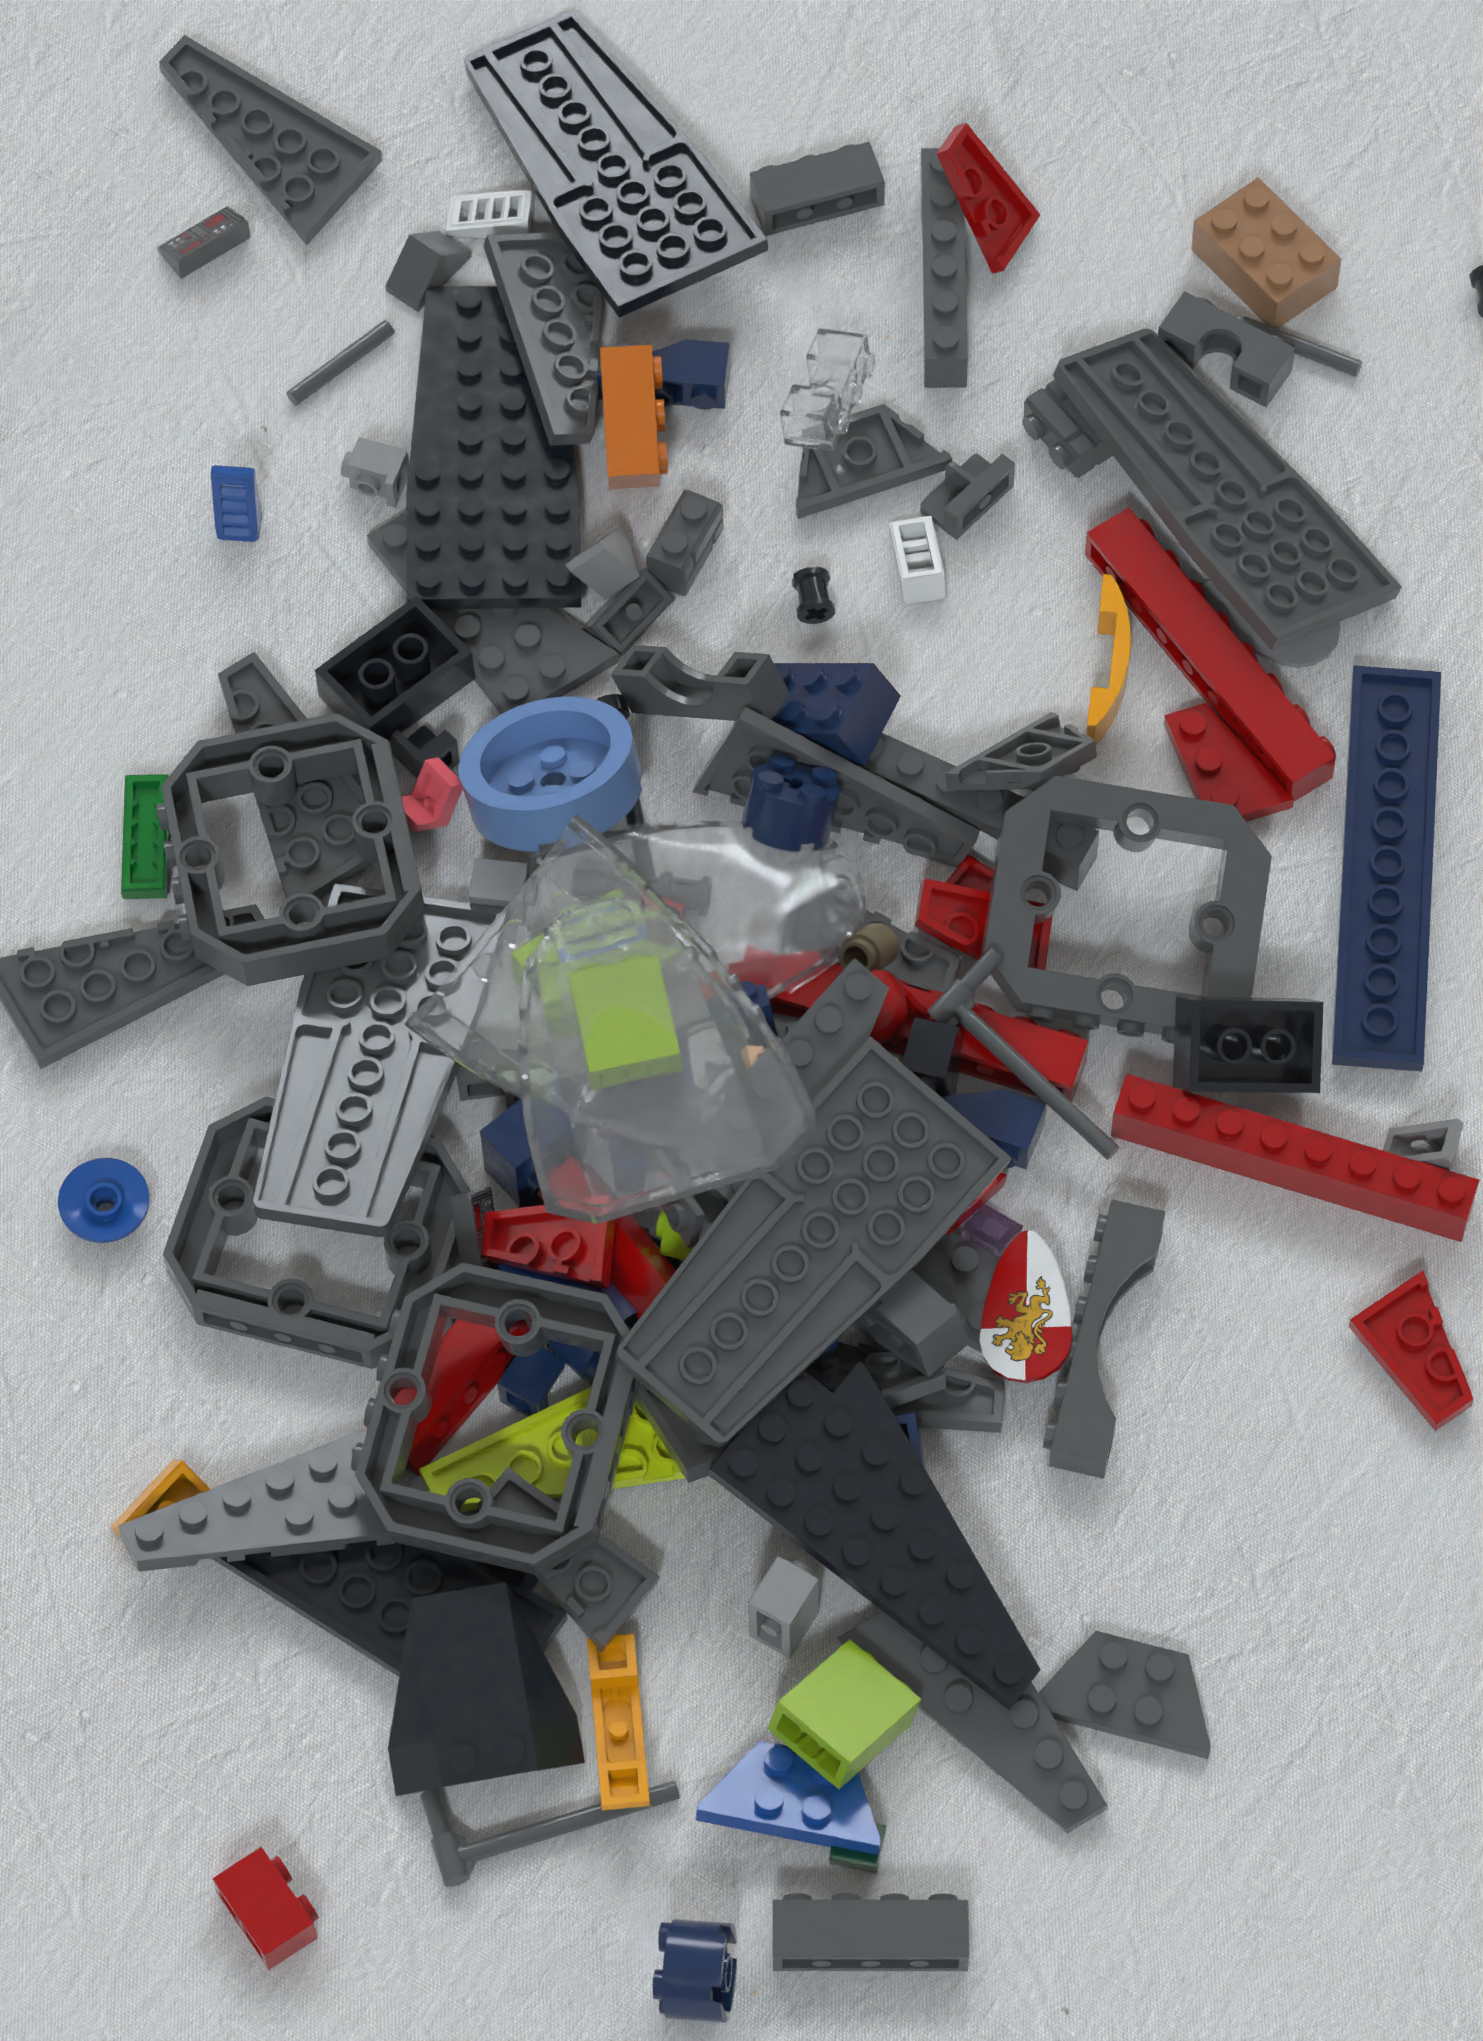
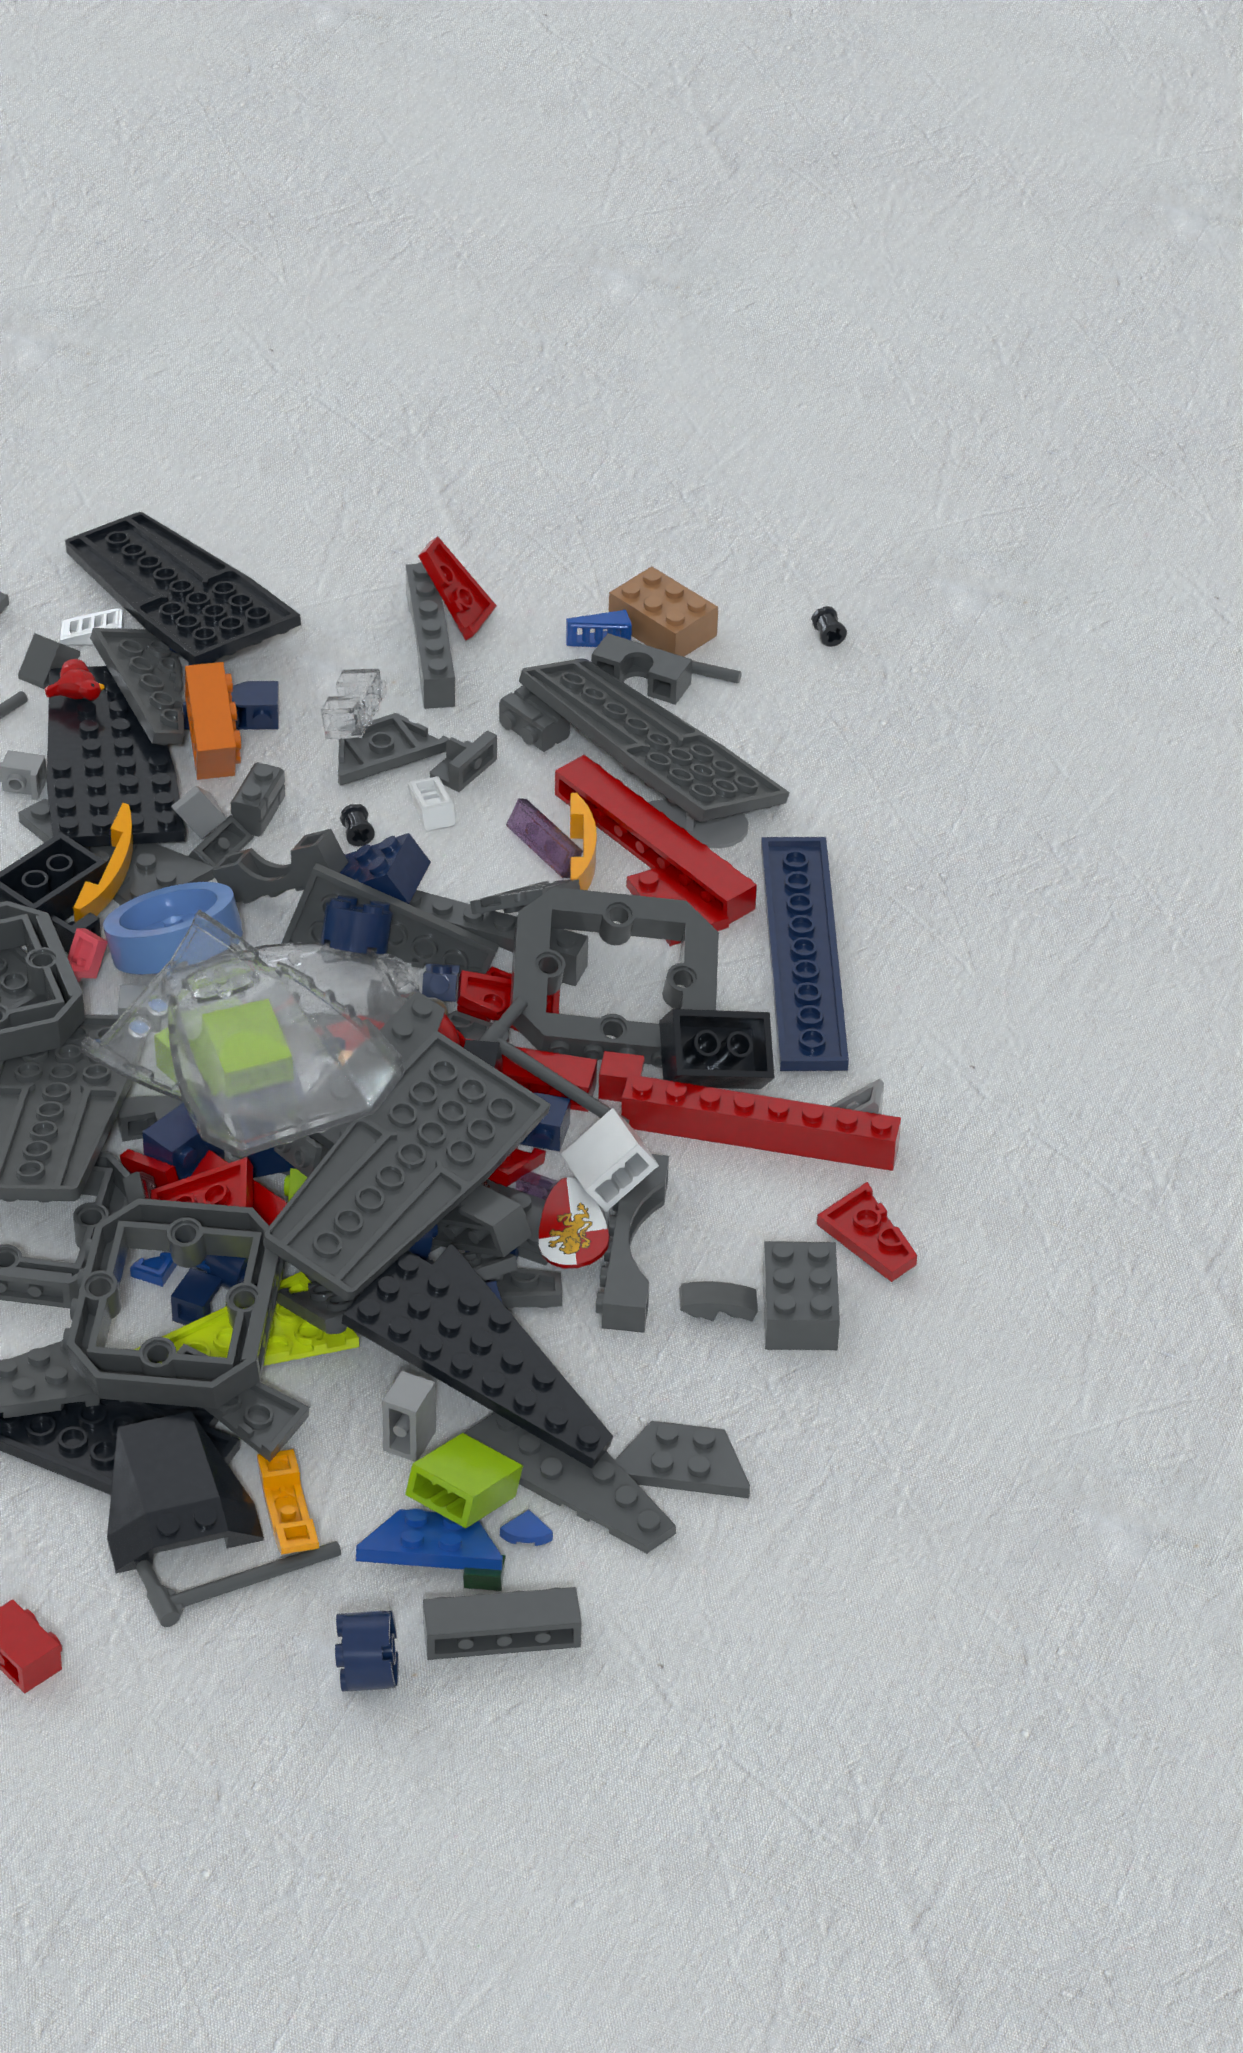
camera: 10 degrees left, 20 degrees down
red panel [366,1320,530,1476] -> none
dark grey brick [750,141,885,236] -> none
none -> red animal [45,659,105,701]
none -> light orange slope [73,803,133,922]
none -> red tile [119,1149,179,1188]
none -> dark blue brick [422,963,460,1002]
none -> blue tile [500,1510,553,1546]
none -> clear purple tile [506,798,583,878]
none -> white brick [561,1108,659,1212]
none -> blue slope [566,610,632,647]
none -> red panel [598,1051,645,1102]
none -> dark grey slope [679,1281,758,1321]
none -> dark grey brick [763,1241,840,1350]

